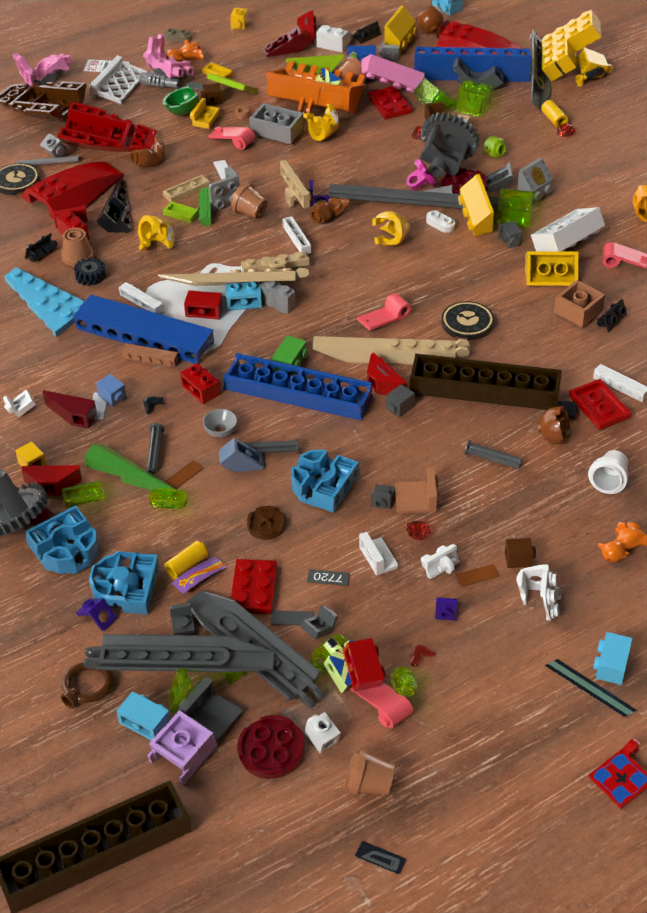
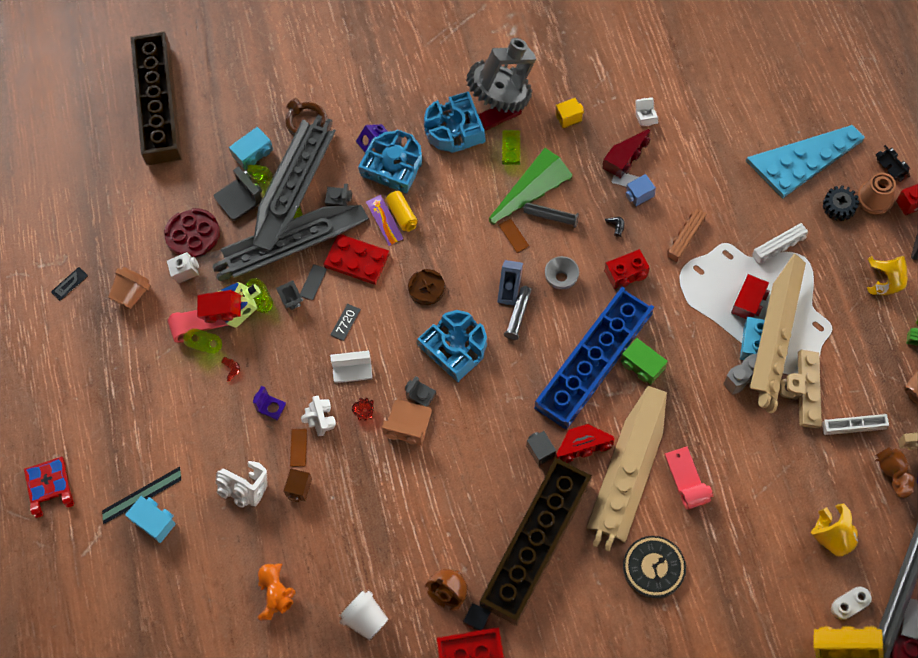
camera: 110 degrees right, 20 degrees up
red slope [21,465,82,496] -> none
blue tile [73,294,214,364] -> none
lavender piece [147,710,217,785] -> none
clear neon green plate [148,488,188,509] -> none
dark grey axle [464,440,522,469] -> none

